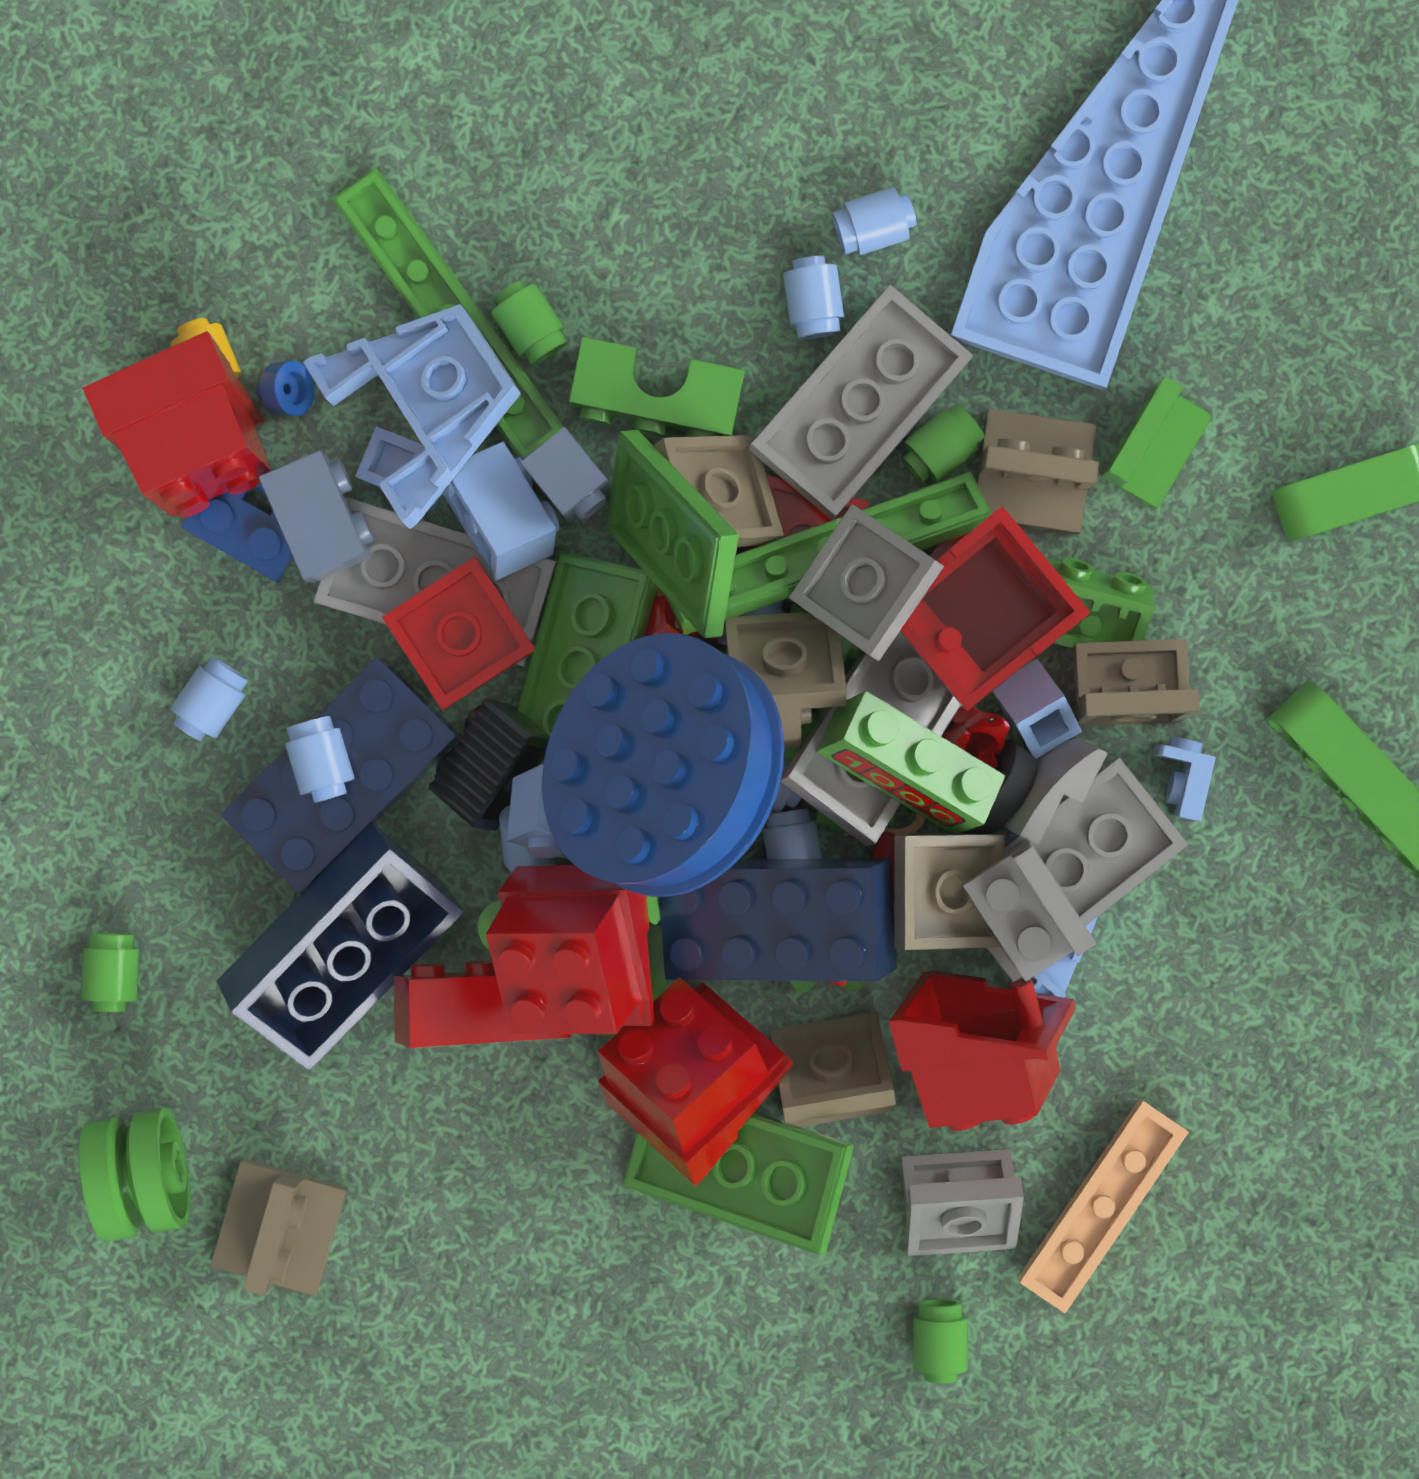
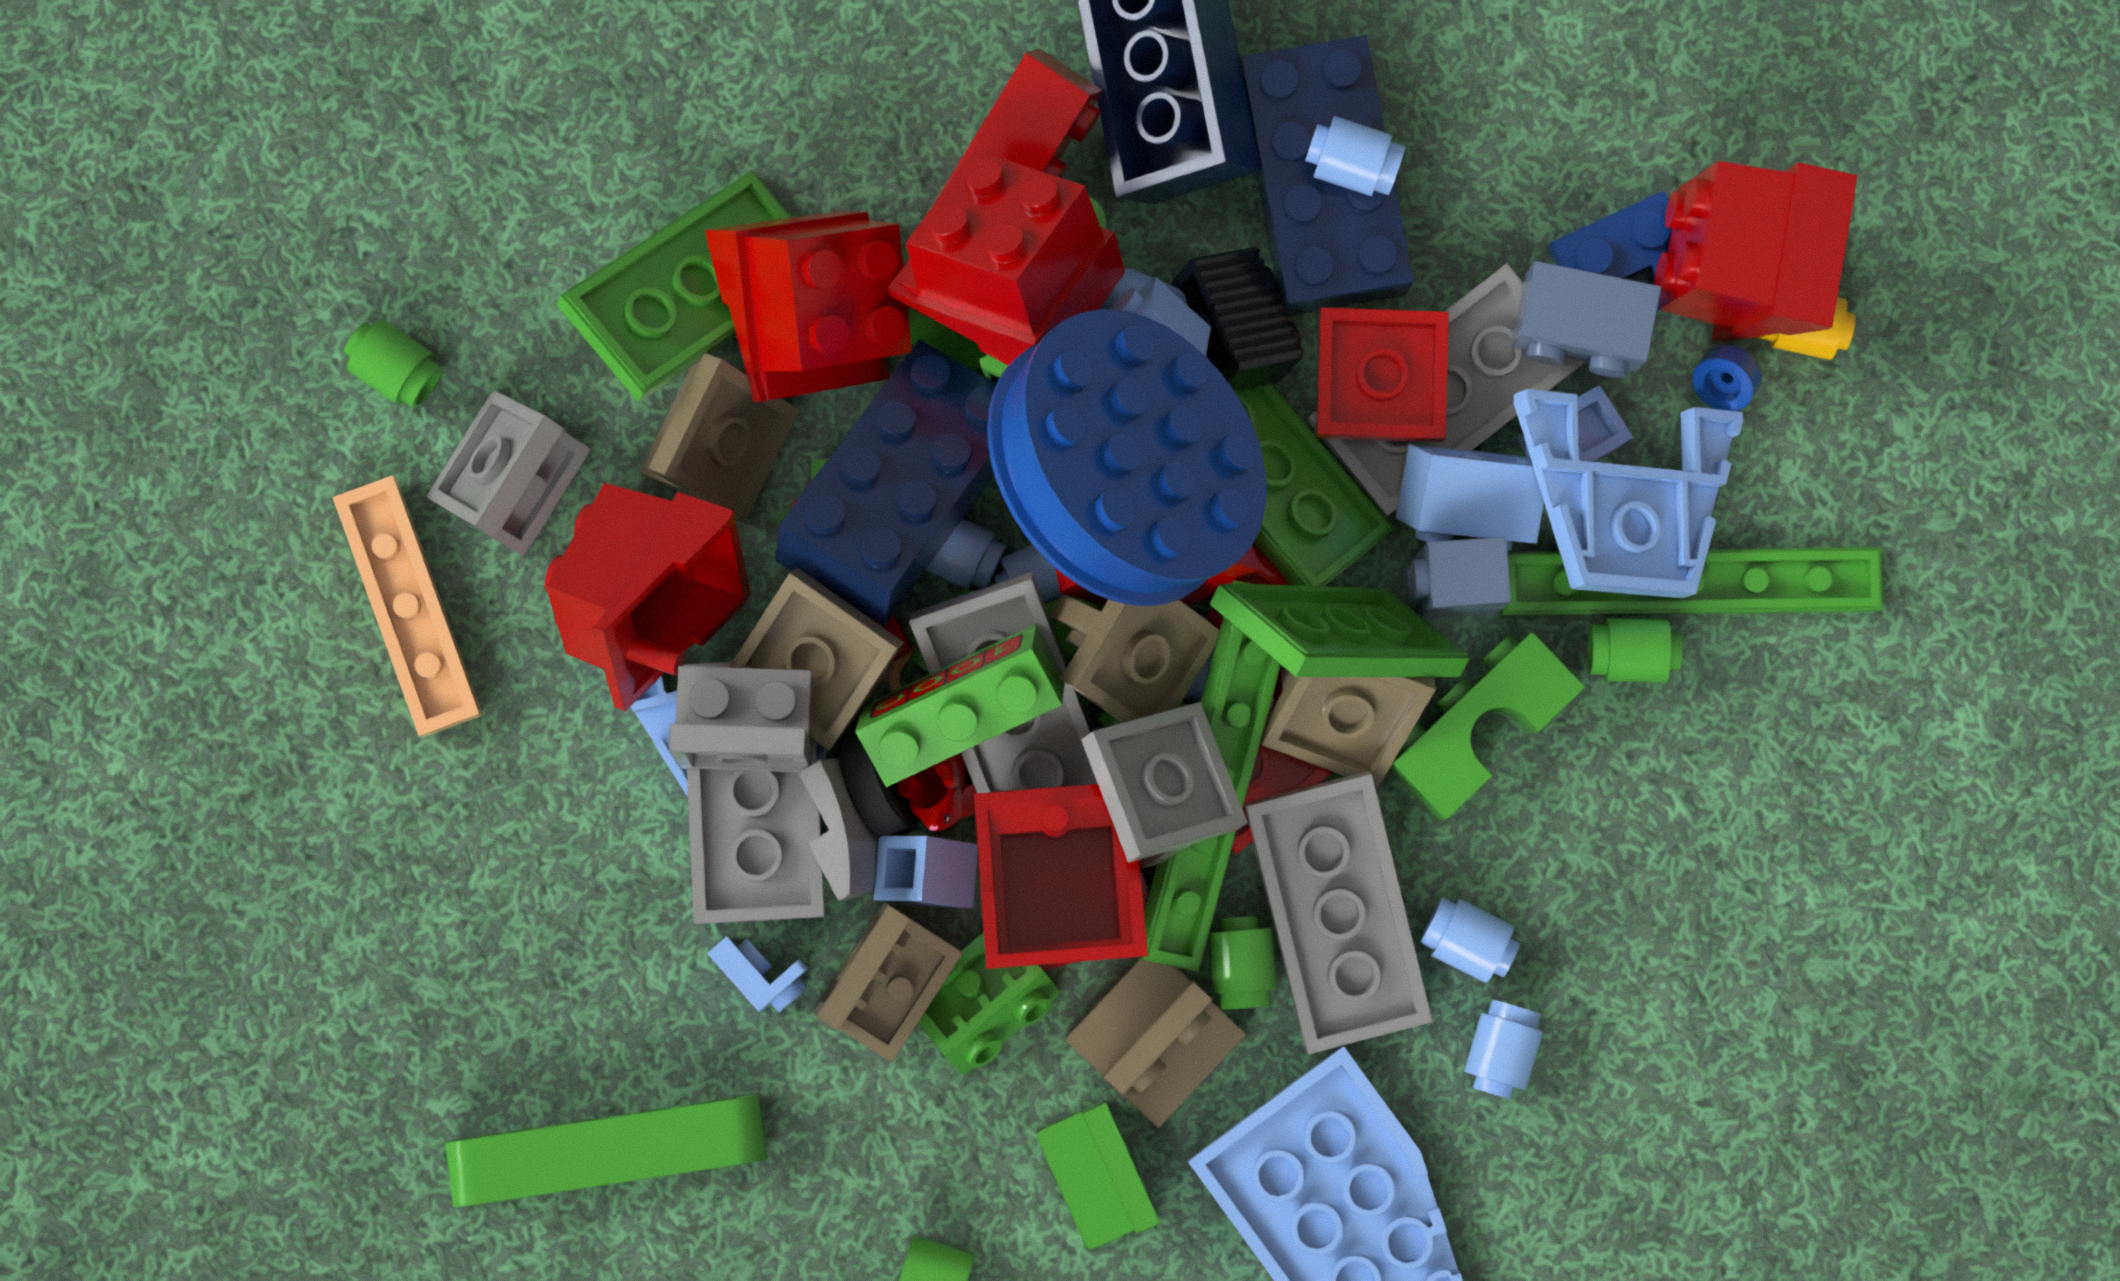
camera: 120 degrees right, 5 degrees down
light blue brick [170,656,249,741] -> none

